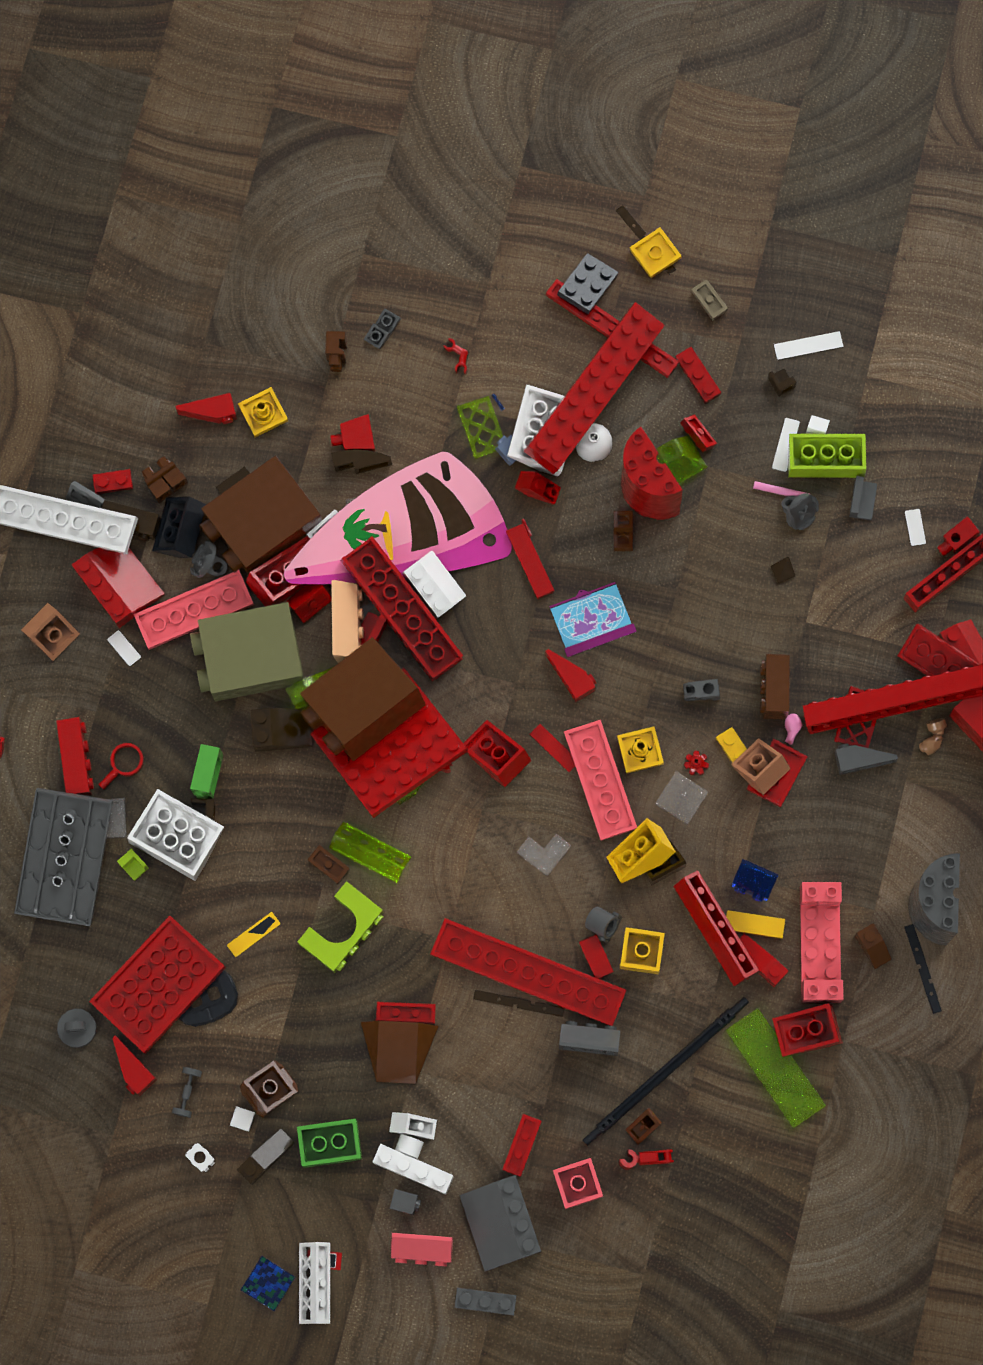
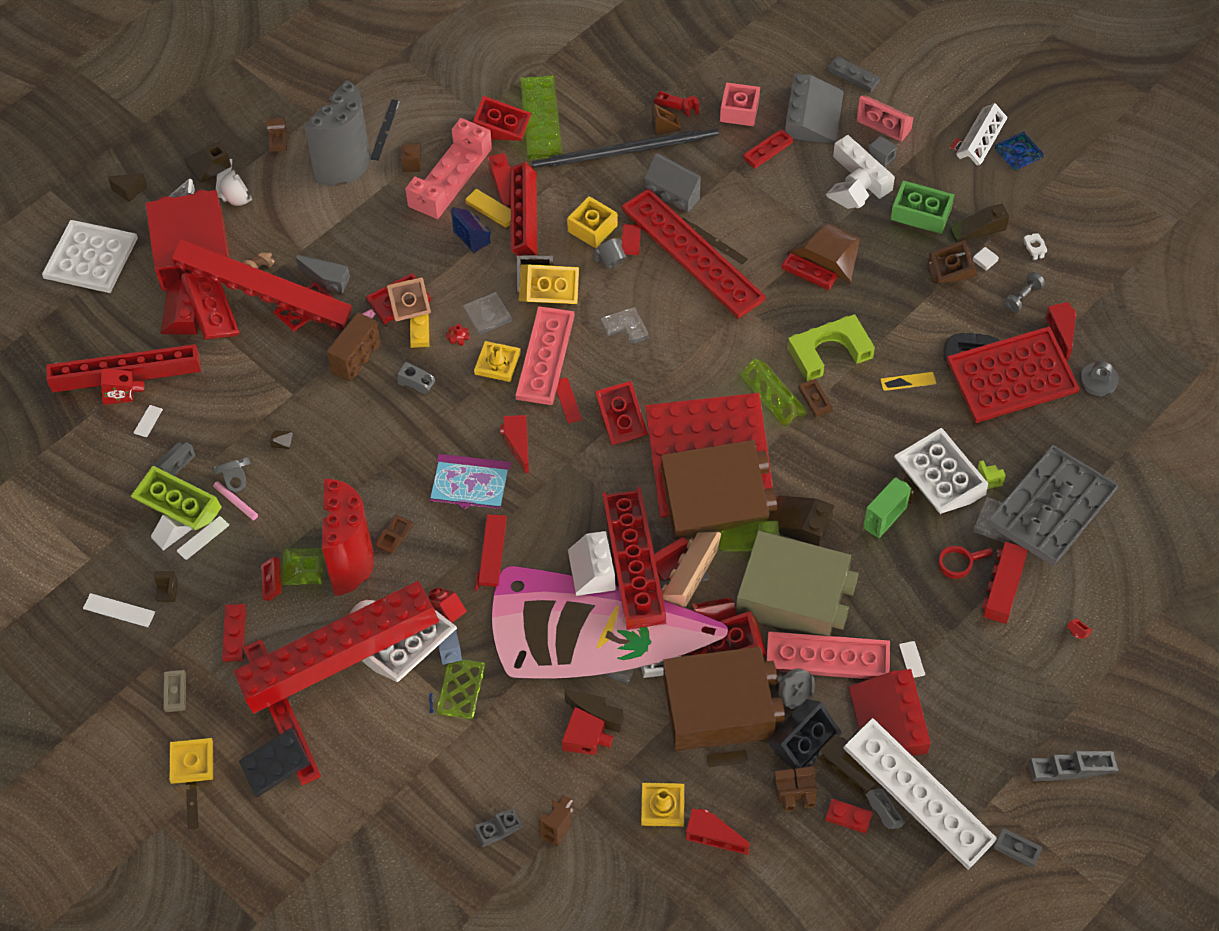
camera: 155 degrees left, 20 degrees down
nougat slope [21,603,79,661] -> none
red arm [443,338,468,375] -> none

